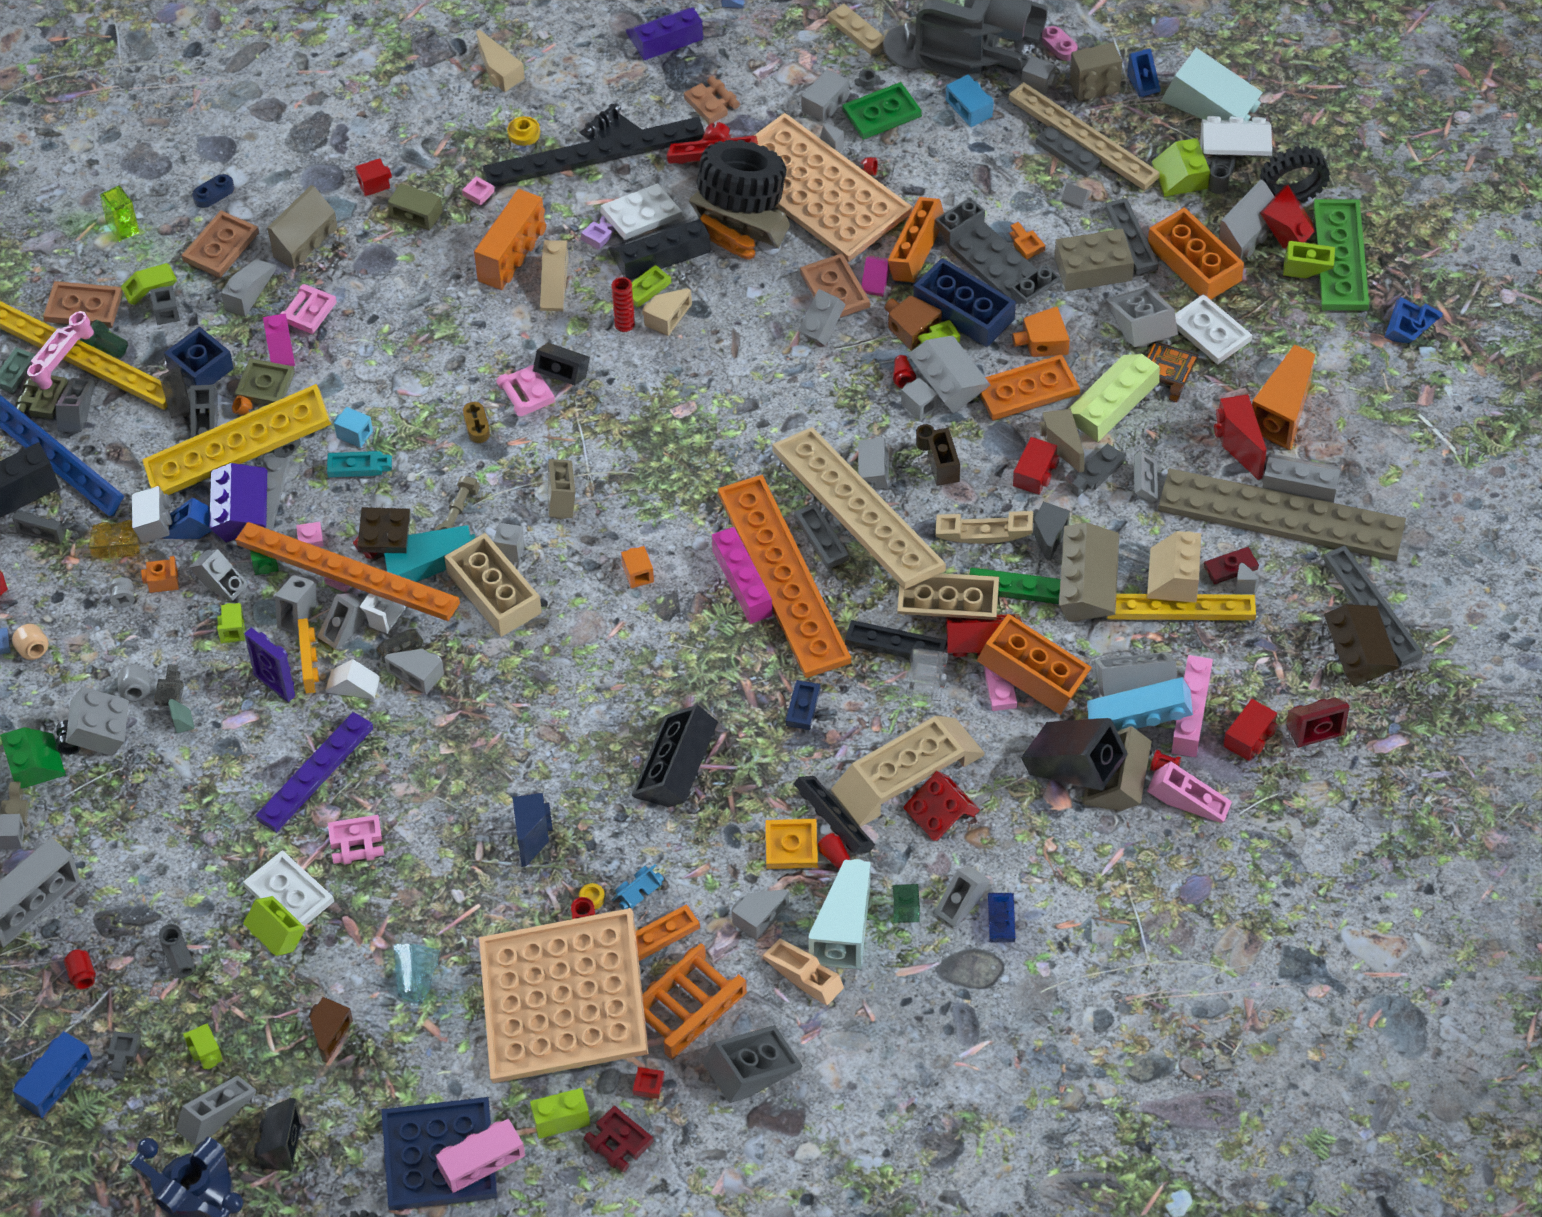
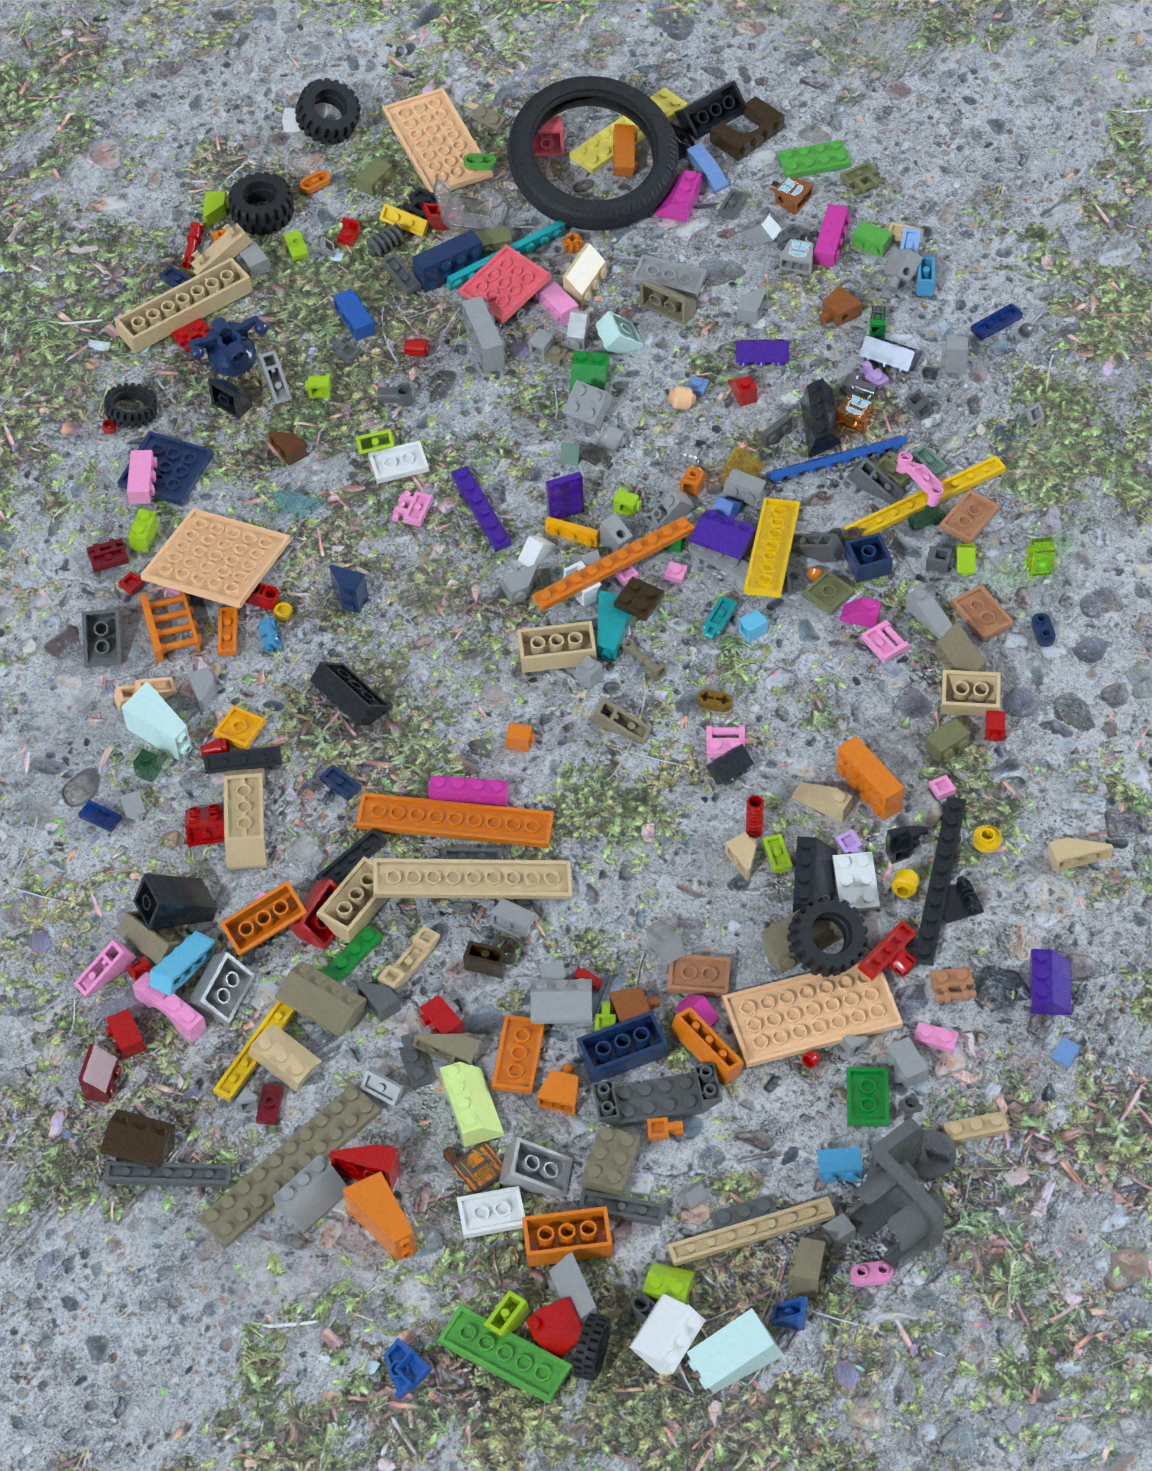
camera: 120 degrees right, 0 degrees up
none -> black slope [885,826,928,864]
none -> yellow head [891,868,919,898]
none -> bright pink plate [913,1022,959,1053]
none -> tan slope [940,670,1001,716]

